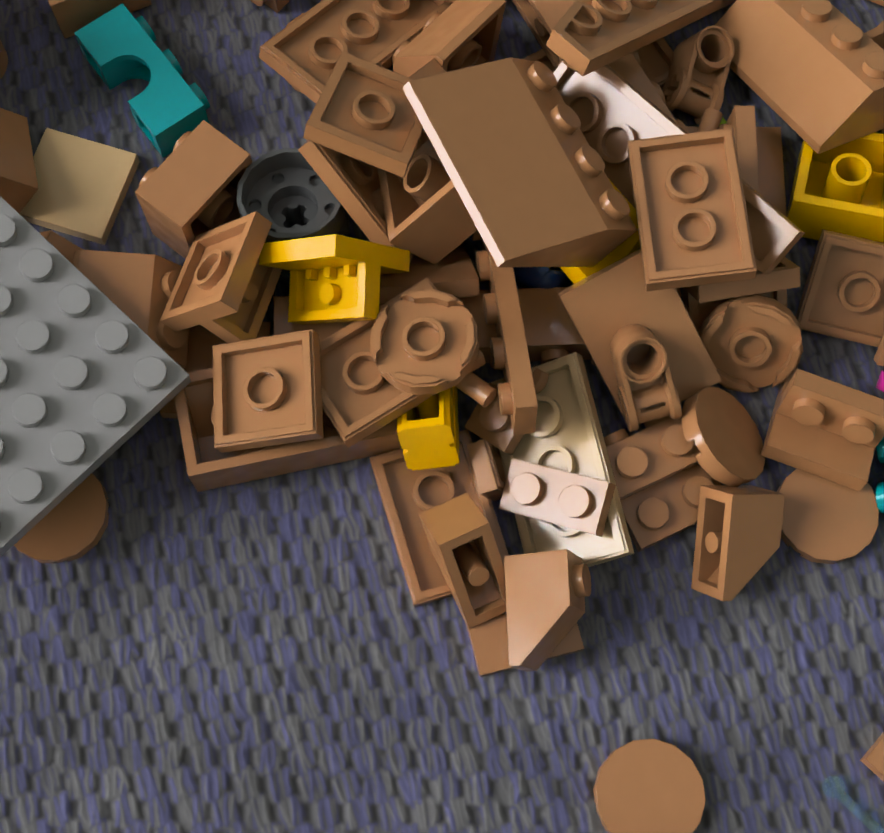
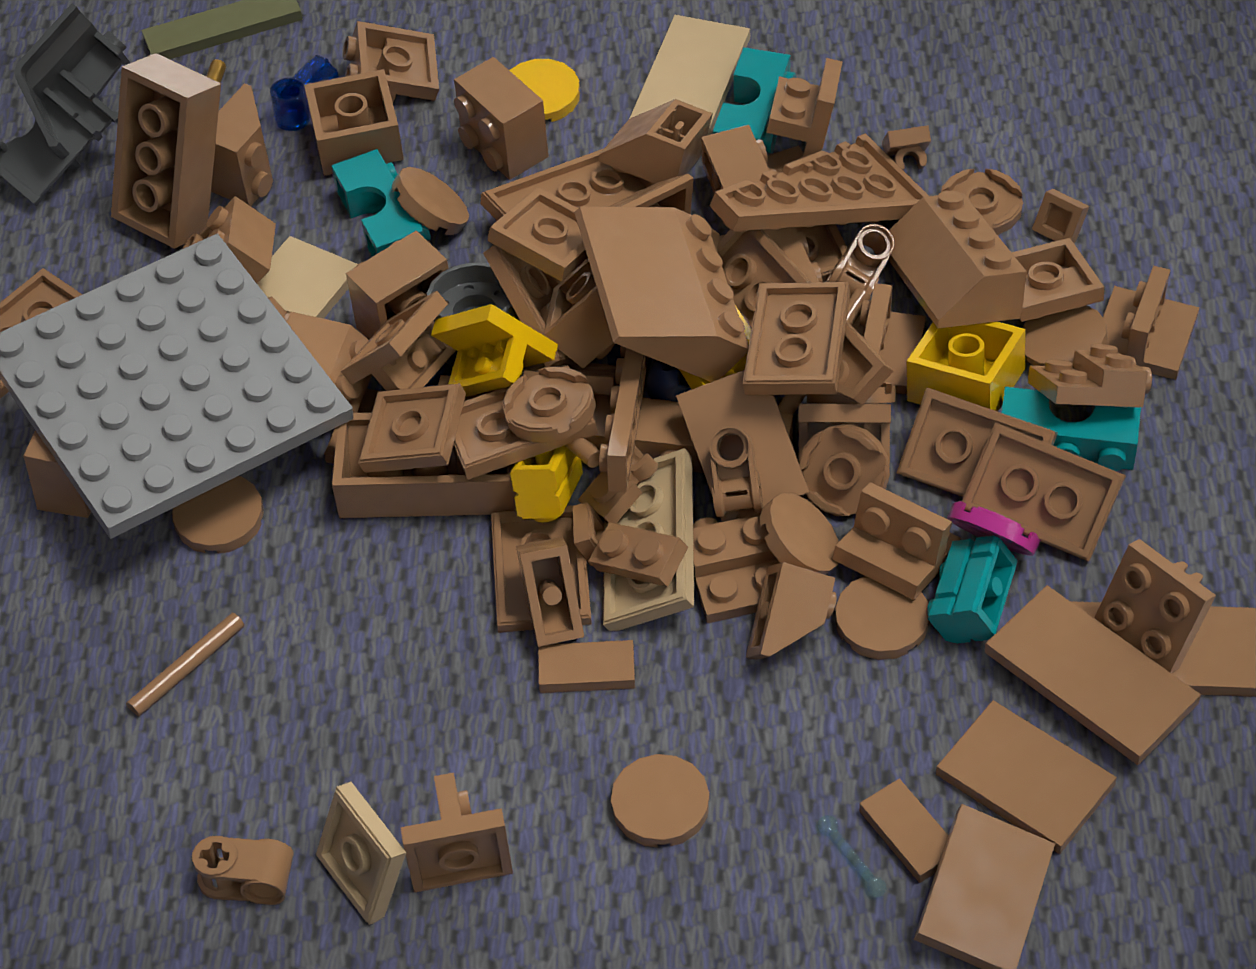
camera: 20 degrees right, 20 degrees down
medium nougat slope [504,549,591,672] -> none
none -> medium nougat bar [126,612,244,717]
none -> medium nougat tile [392,167,469,235]

